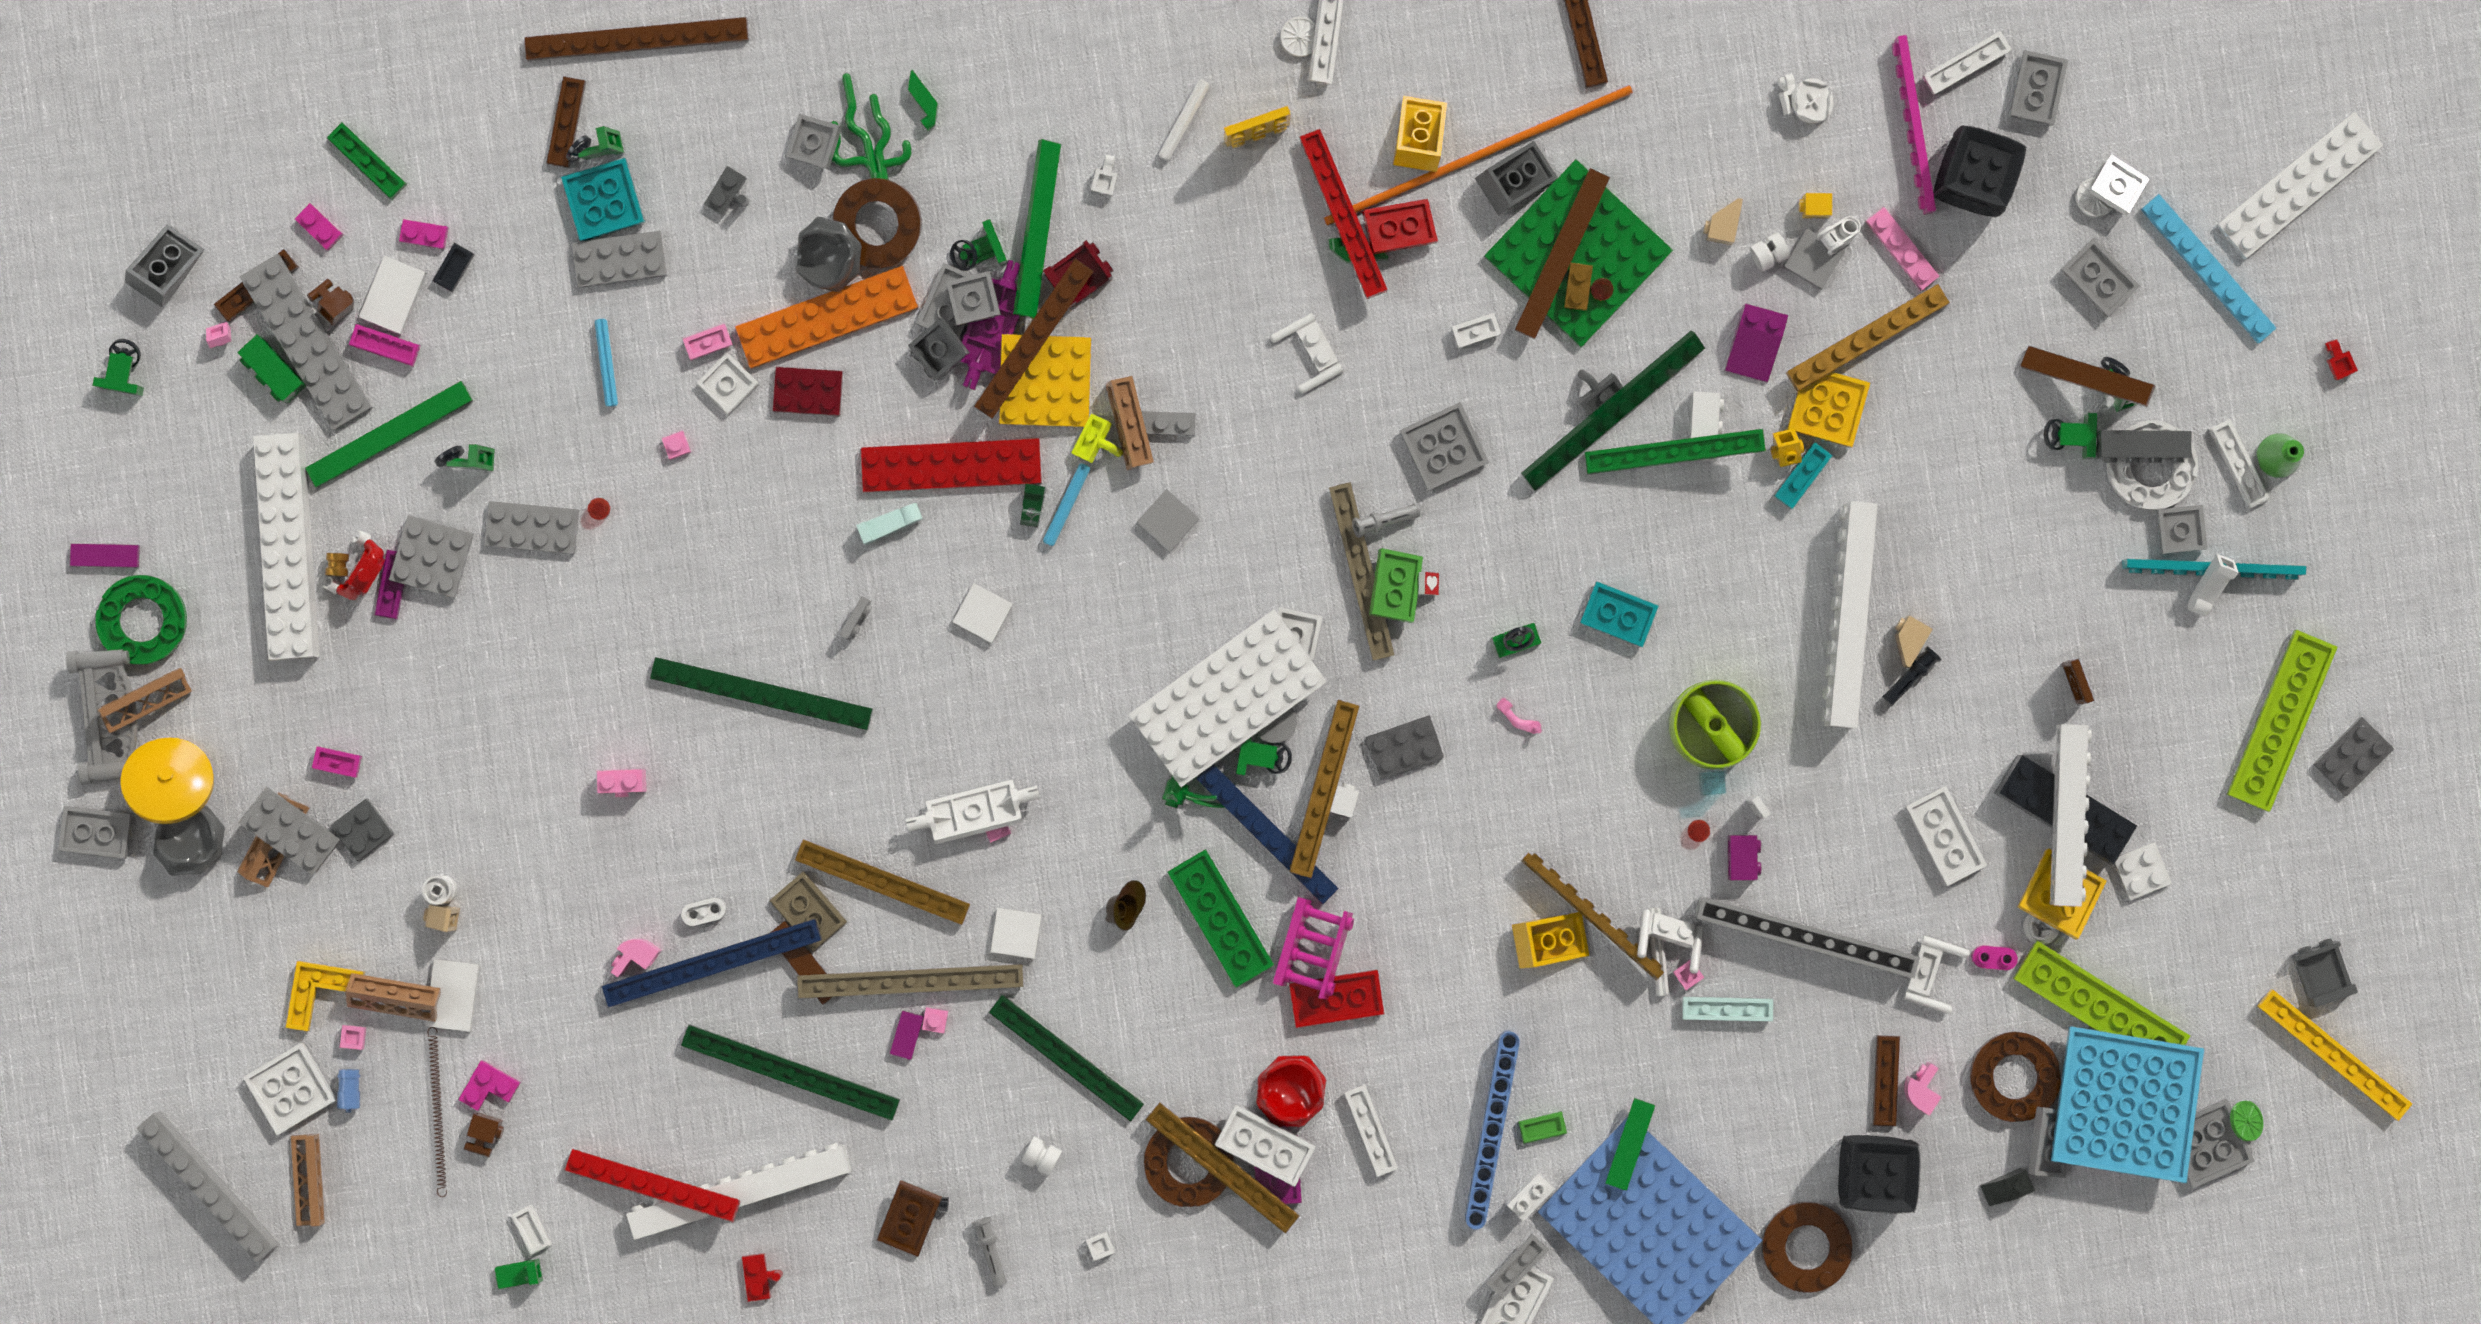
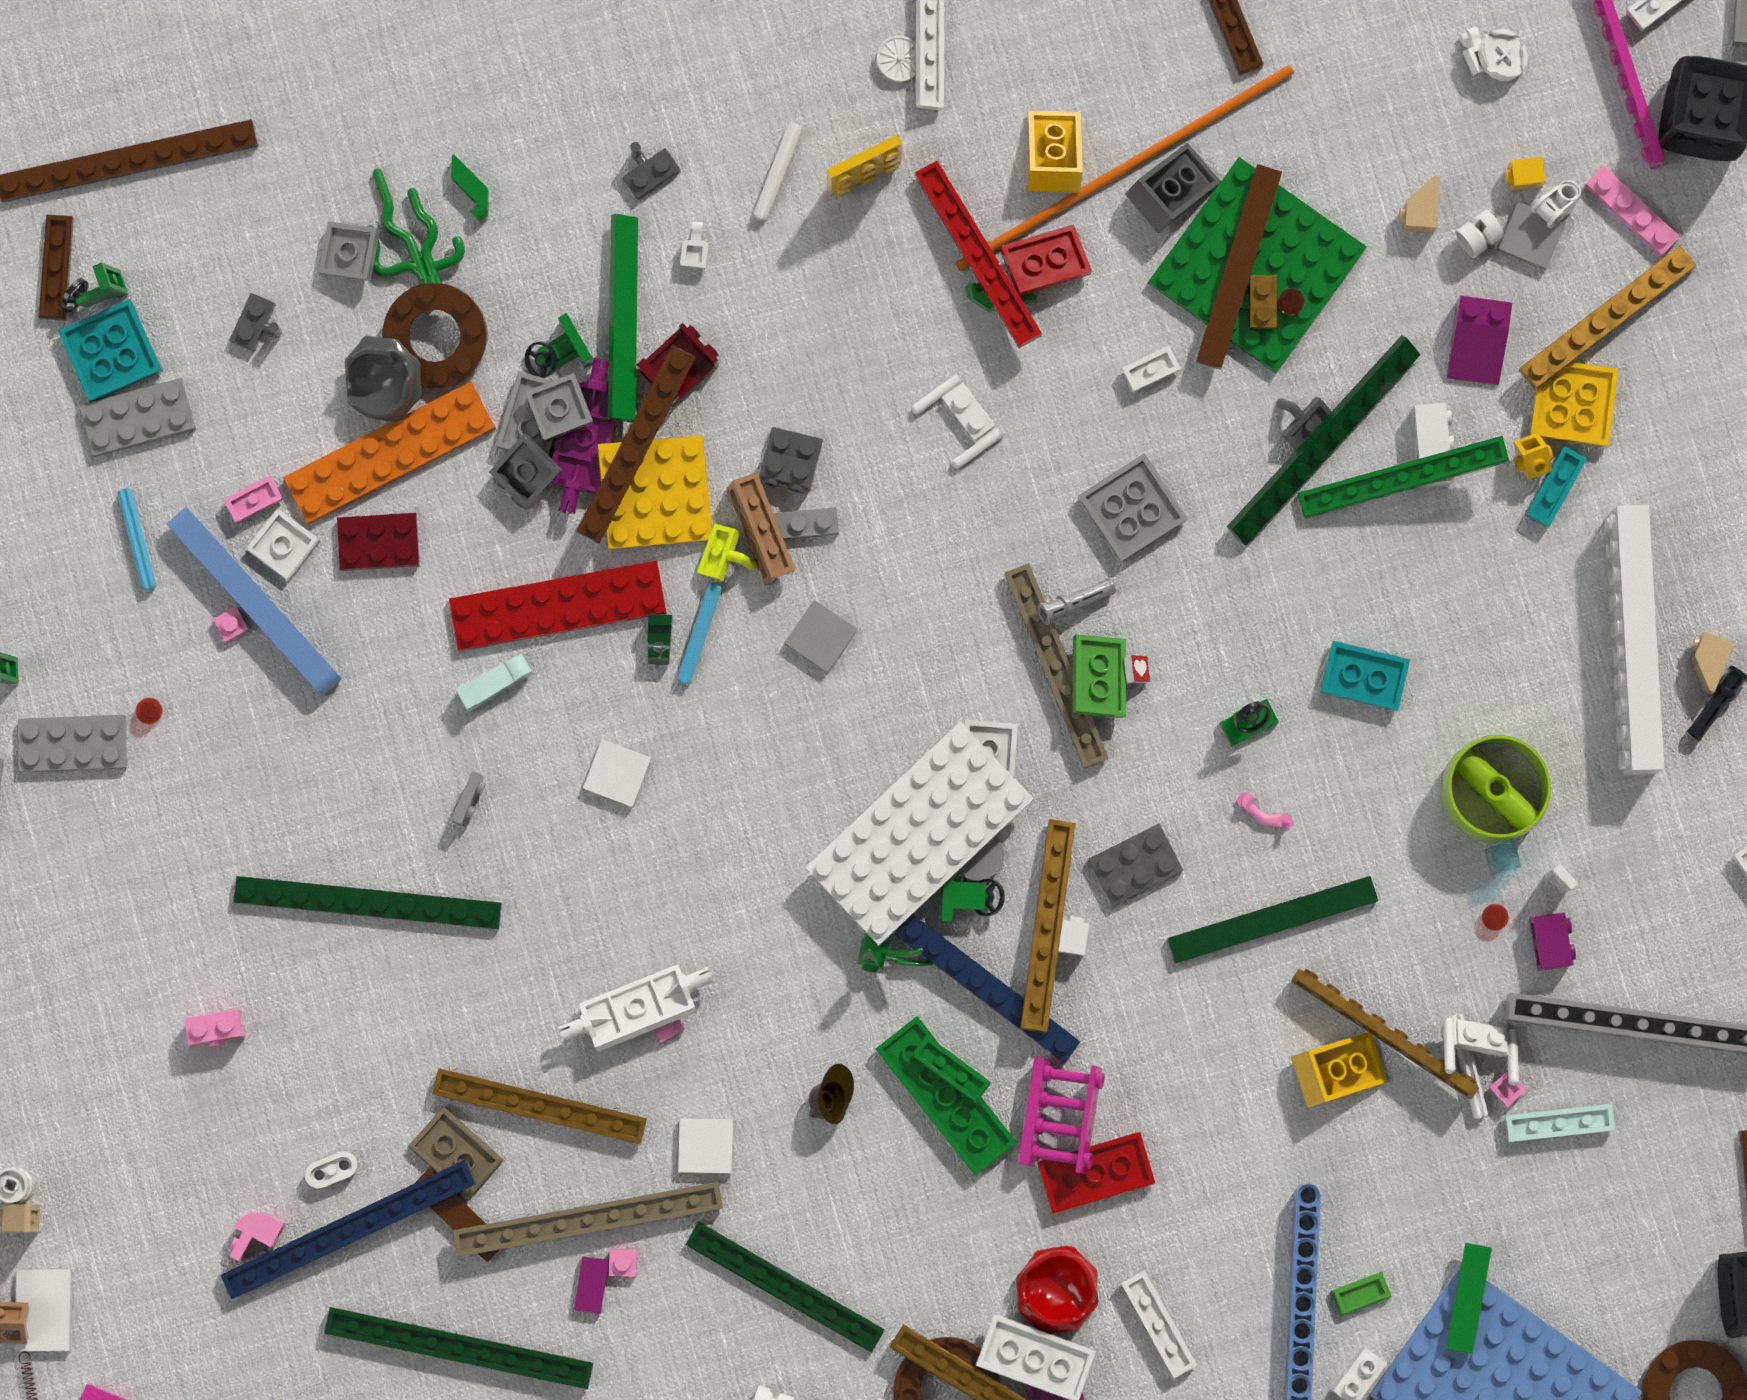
camera: 10 degrees left, 5 degrees down
none -> medium blue beam [166,507,342,696]
none -> dark grey plate [622,142,681,200]
none -> dark grey plate [759,427,823,493]
none -> green tile [911,1035,992,1104]
none -> dark green tile [1167,876,1378,964]

